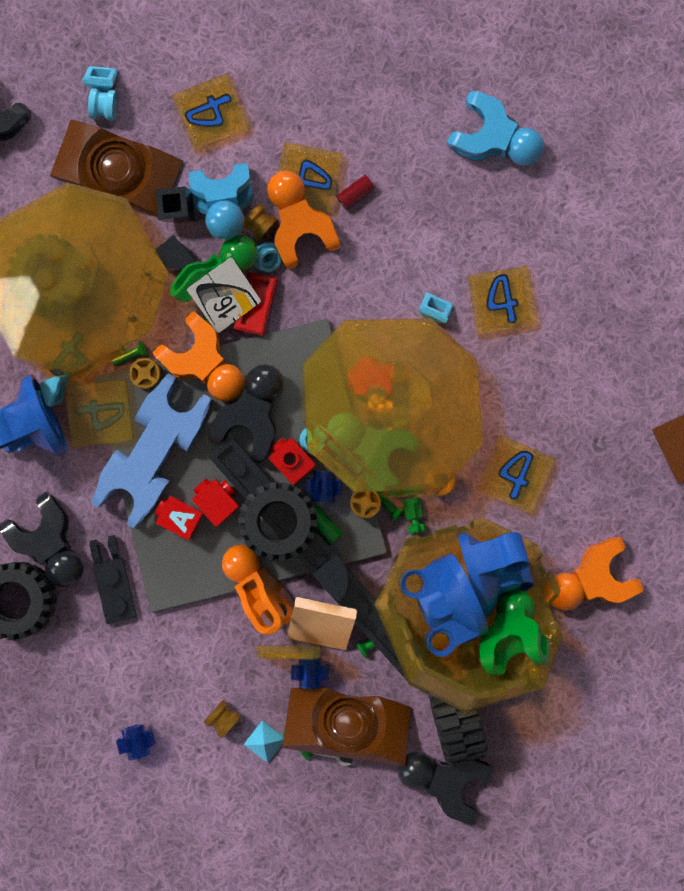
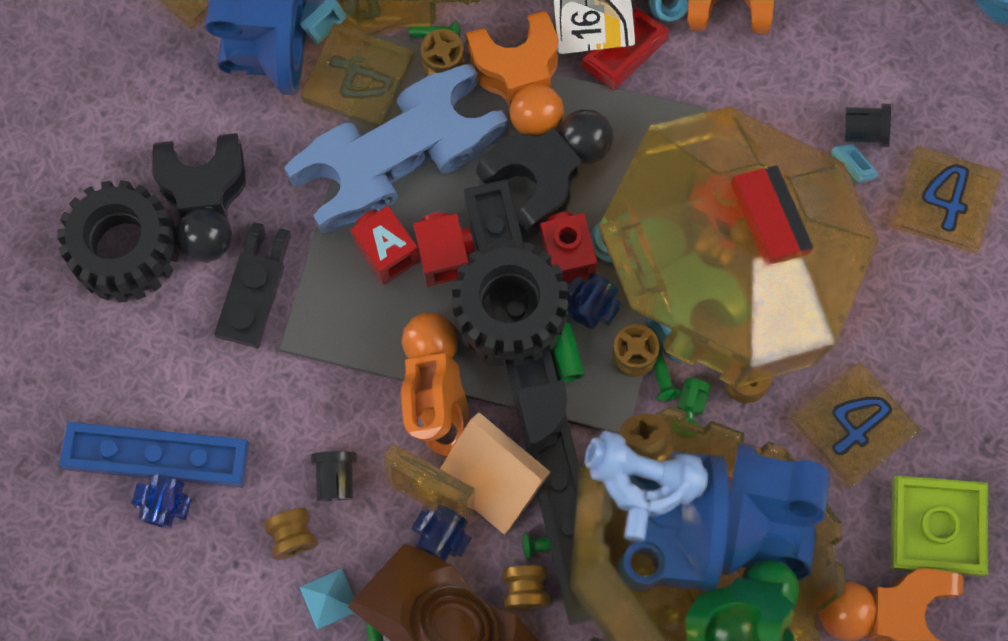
camera: 30 degrees right, 15 degrees down
none -> blue plate [59,422,250,488]
none -> black bush [311,451,357,501]
none -> pearl gold wheel [502,565,550,610]
none -> light blue piece [585,431,707,541]
none -> pearl gold wheel [619,413,673,462]
none -> red tile [730,165,814,266]
none -> black bush [844,104,891,147]
none -> lime plate [890,476,988,577]

